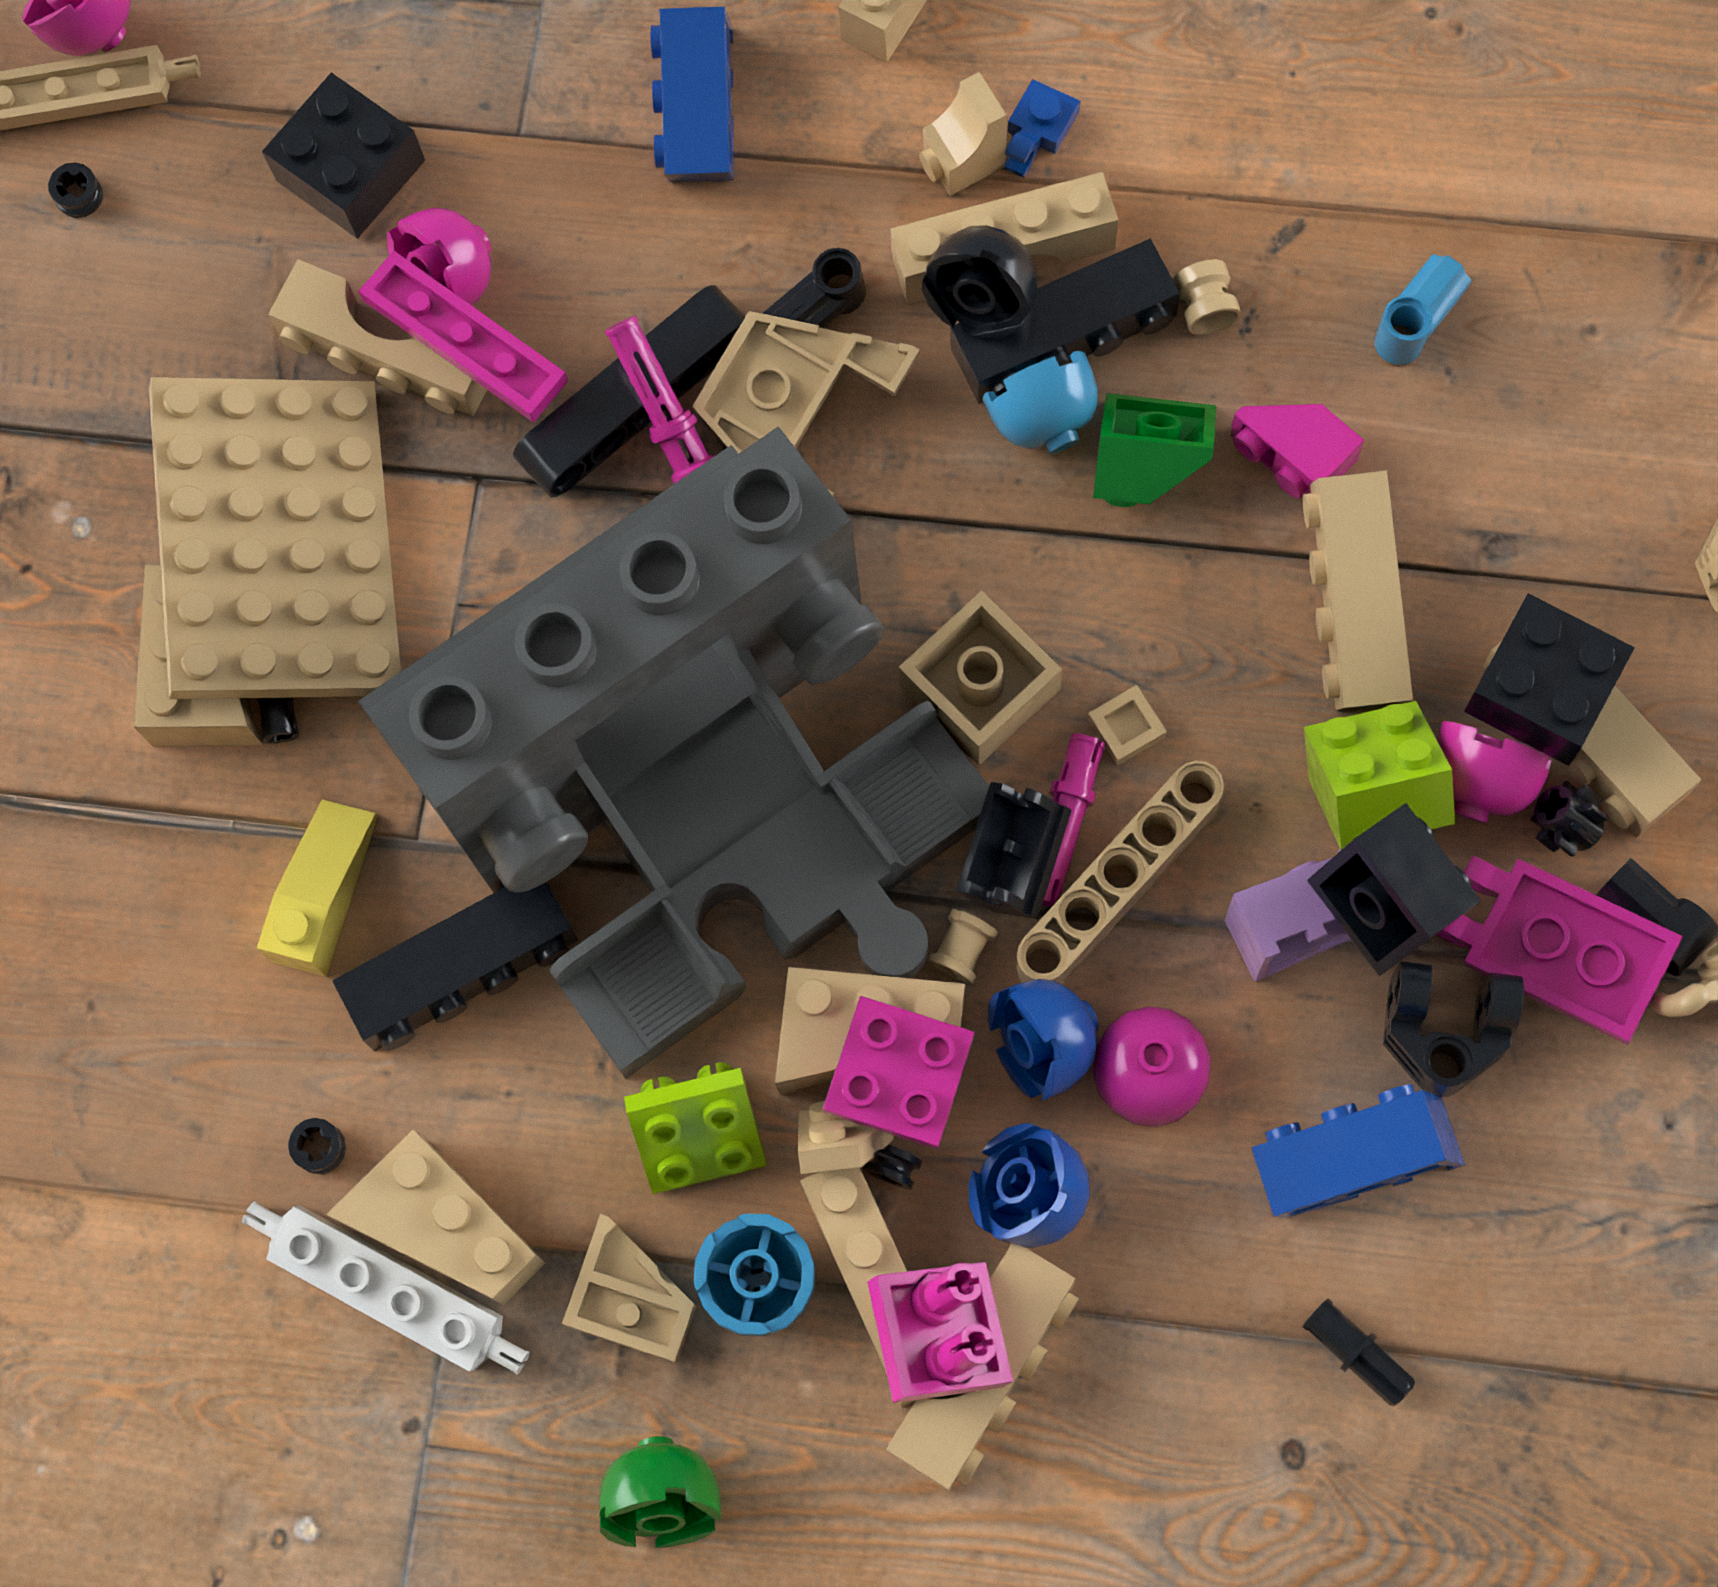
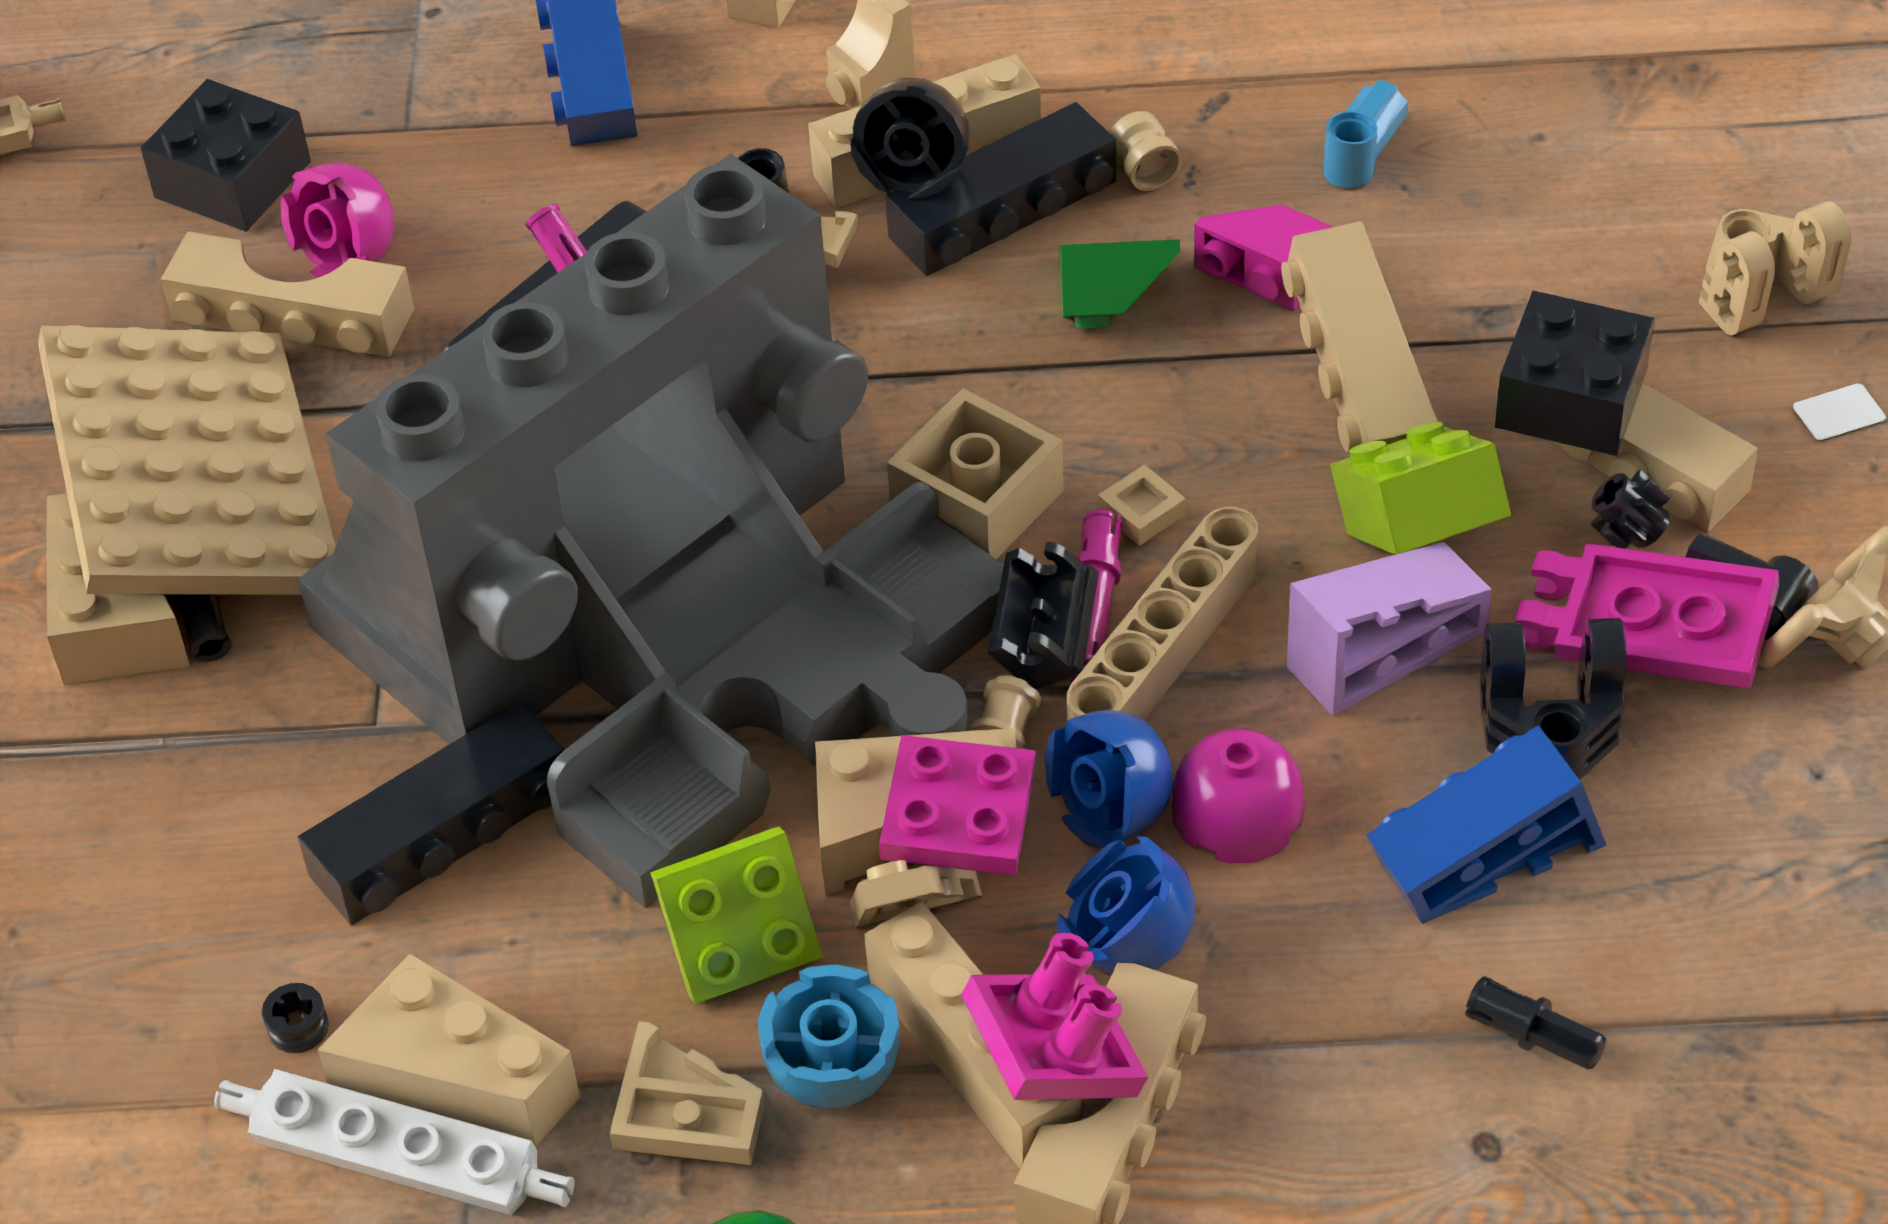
camera: 15 degrees left, 25 degrees down
light yellow slope [256,799,378,977] -> none
dark pink plate [358,250,568,423] -> none
black bush [863,1144,923,1190] -> none
dark azure cylinder [982,351,1098,454] -> none
blue plate [1004,79,1080,178] -> none
black brick [1307,803,1481,976] -> none
dark pink cylinder [1436,721,1552,824] -> none

